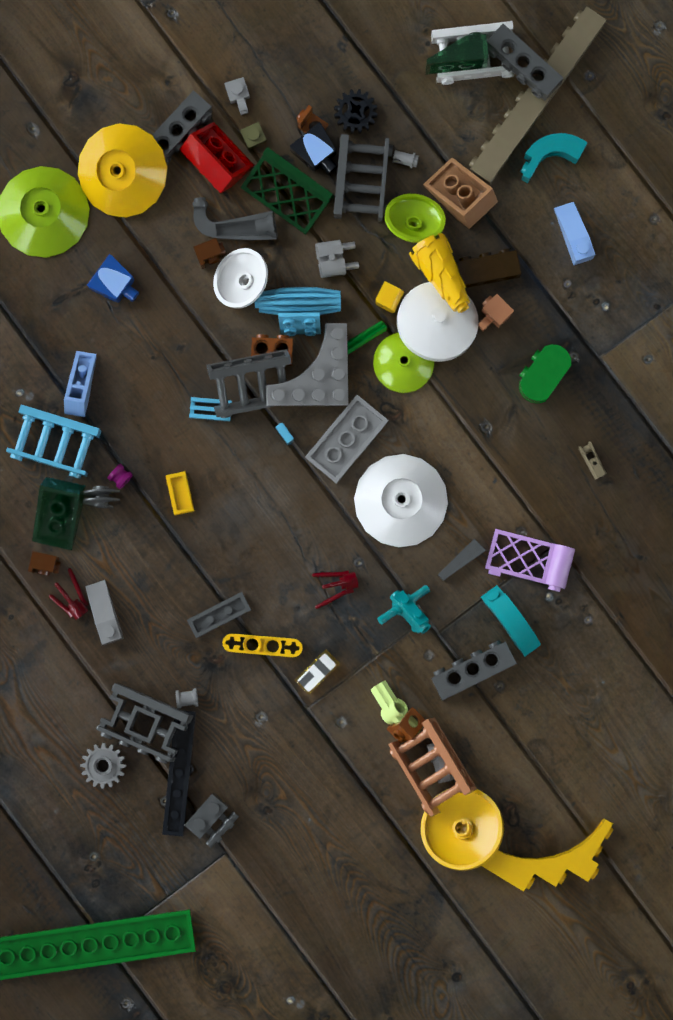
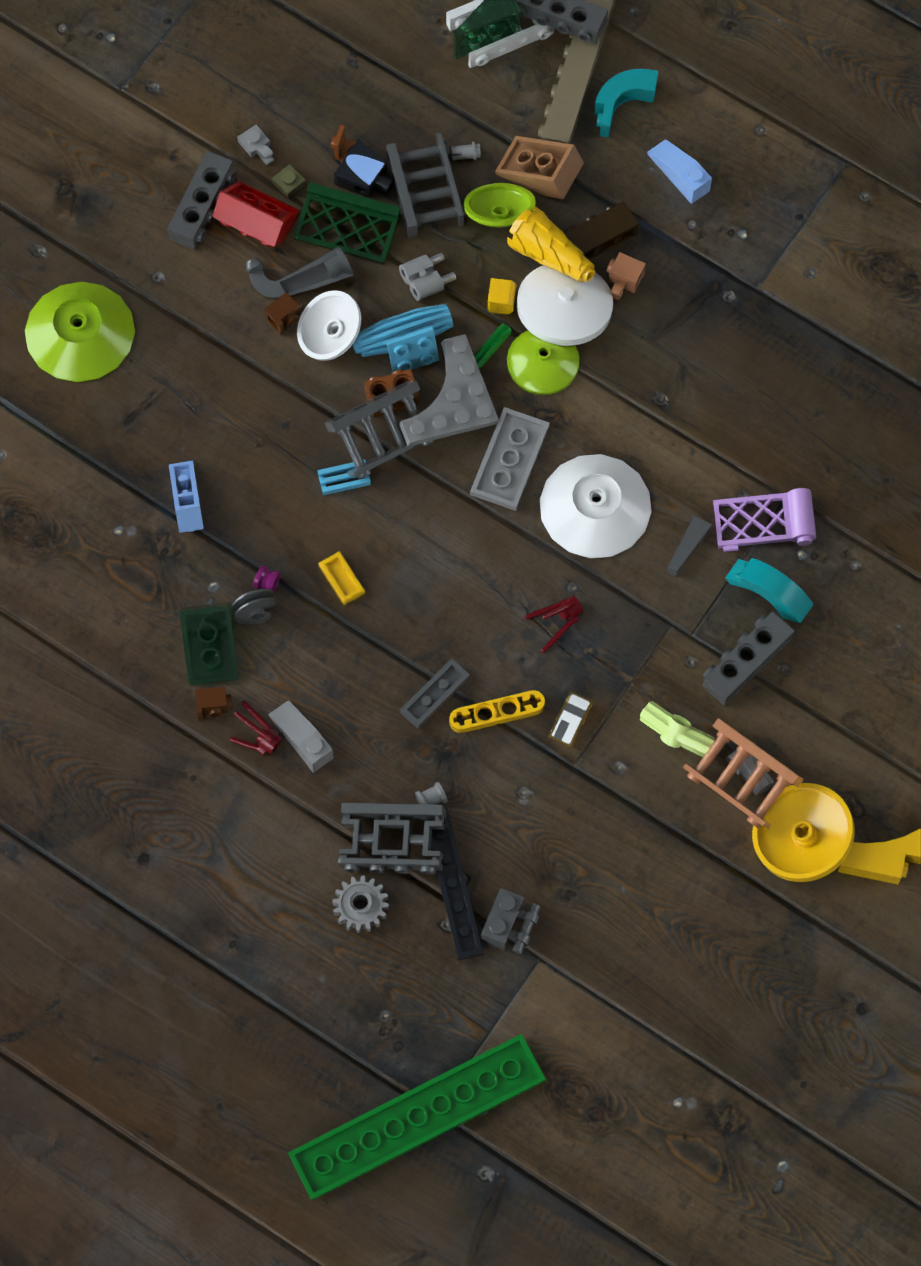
camera: 20 degrees left, 15 degrees down
medium azure fence [6,404,101,479] -> none
yellow dish [78,123,167,218] -> none
blue torso [87,254,139,303] -> none
medium azure tile [276,423,294,445] -> none
black gear [334,89,378,134] -> none
teal piece [377,585,431,634] -> none
dark orange bracket [387,707,425,743] -> none
green brick [519,344,571,404] -> none
dark tan bar [578,441,607,480] -> none

